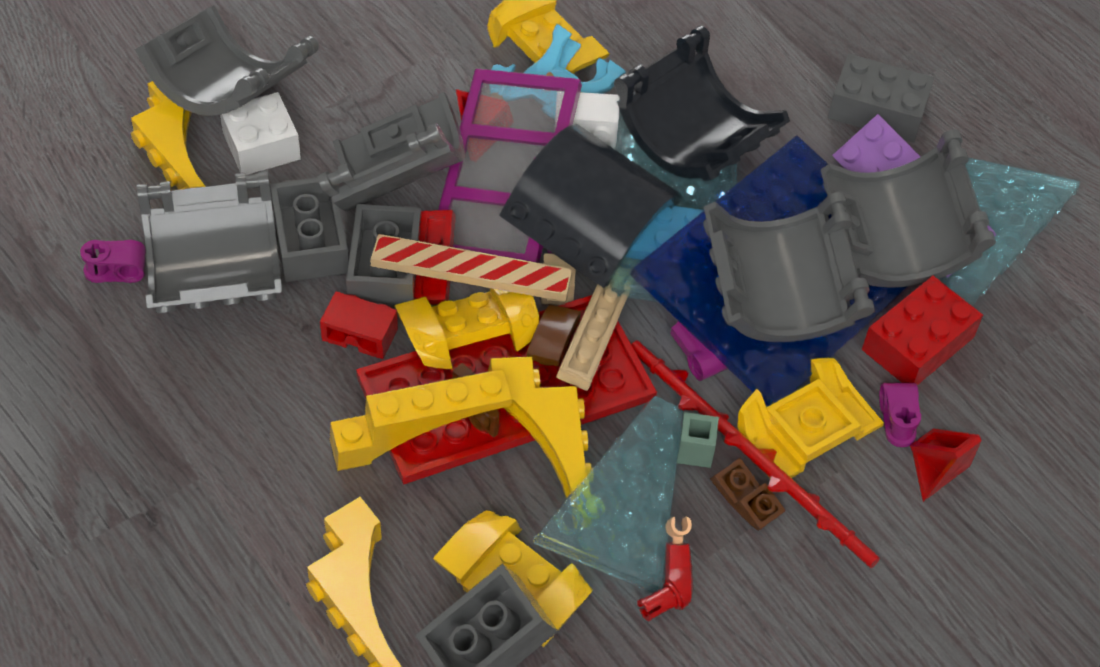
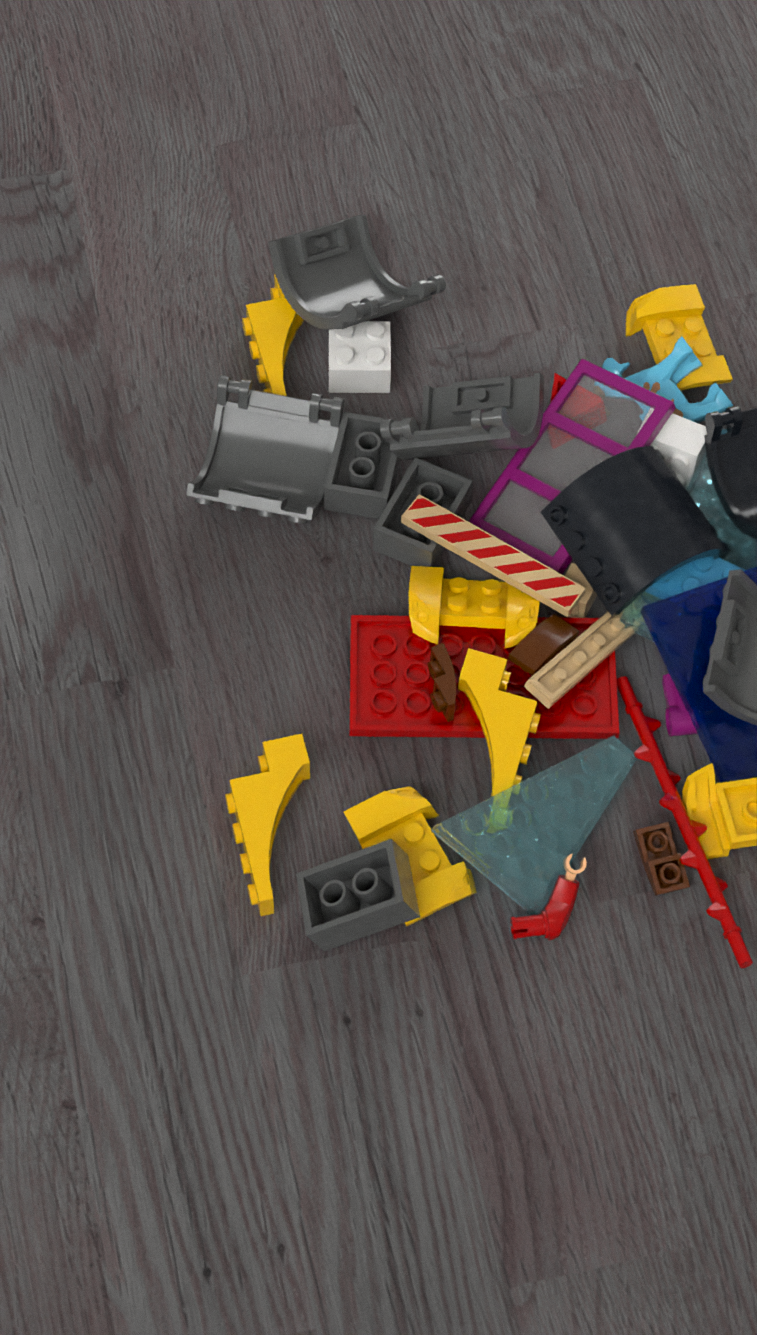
camera: 25 degrees right, 5 degrees up
magenta piece [80,240,146,283] -> none
red brick [320,291,398,359] -> none
yellow arch [330,369,512,471] -> none
red plate [414,210,456,305] -> none
sand green brick [677,412,719,468] -> none

